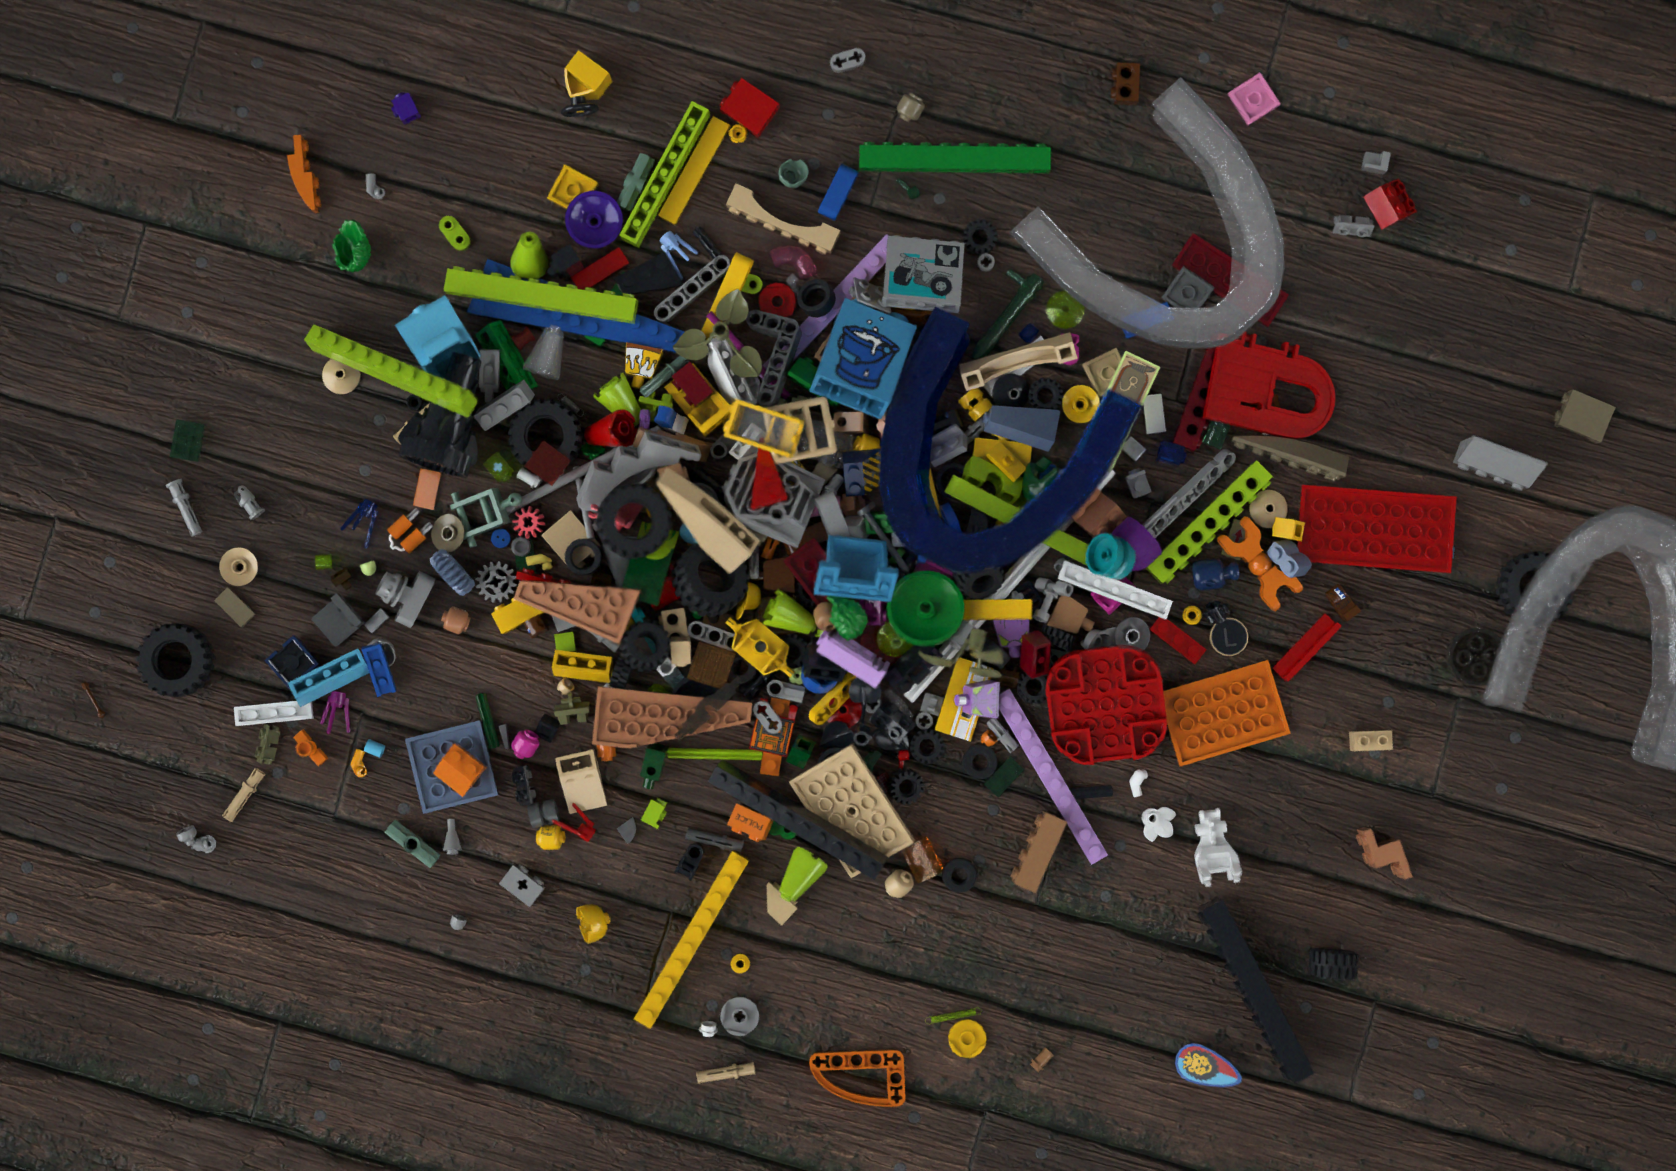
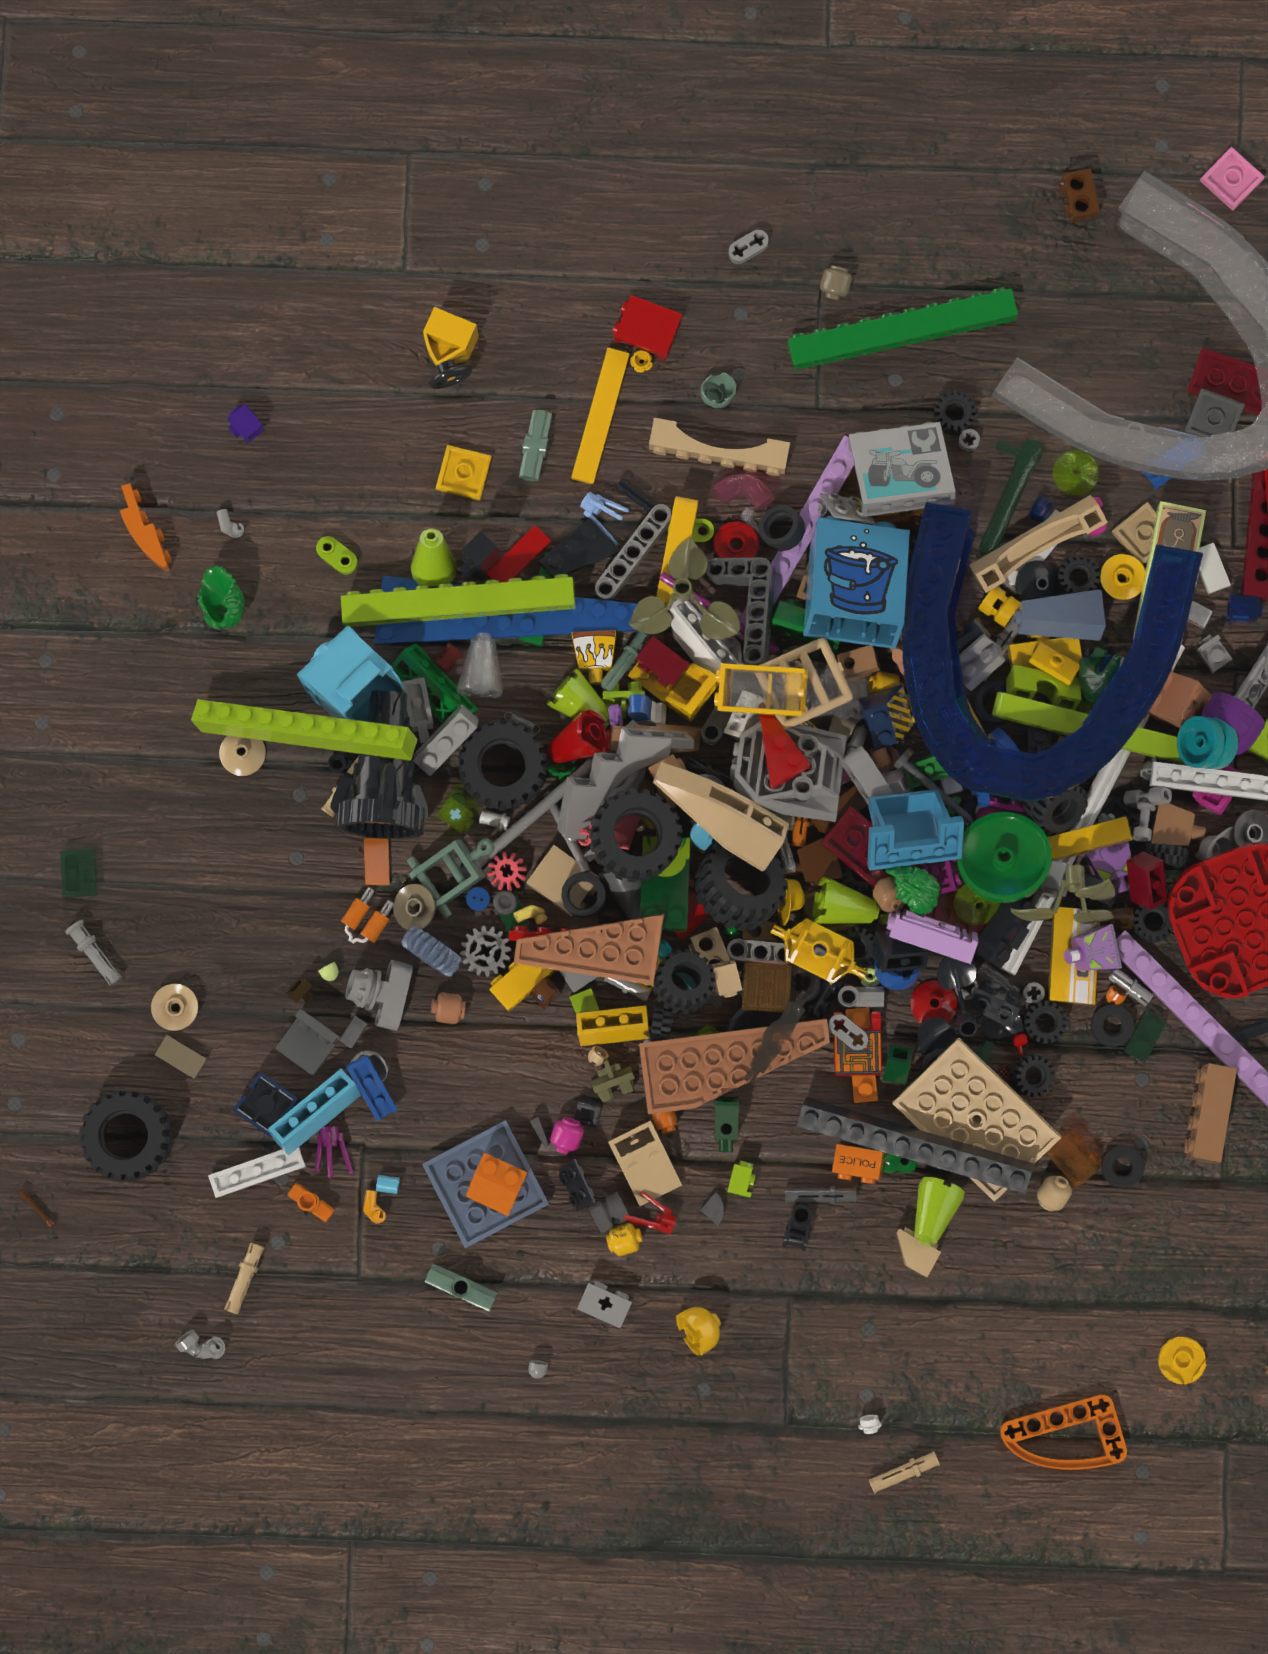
camera: 10 degrees left, 5 degrees down
light grey piece [234,485,265,520] -> none
olive hinge [255,724,281,765] -> none
clear neon green hose [315,554,332,570] -> none
clear blue plant [340,499,379,549] -> none
light grey cone [443,819,462,855] -> none
dark green axle [475,693,500,749] -> none
clear red piece [525,441,571,486] -> none
dark purple dish [565,191,623,249] -> none
lime brick [619,101,710,248] -> none
yellow brick [634,850,749,1029] -> none
leg [656,656,685,689] -> none
lime axle [667,748,763,760] -> none
light grey plate [720,996,759,1036] -> none
yellow plate [731,954,750,973] -> none
yellow beam [809,671,857,725] -> none
blue beam [818,164,859,221] -> none
clear green hand [896,178,920,199] -> none
light grey tile [920,692,944,716] -> none
lime piece [925,1007,982,1024] -> none

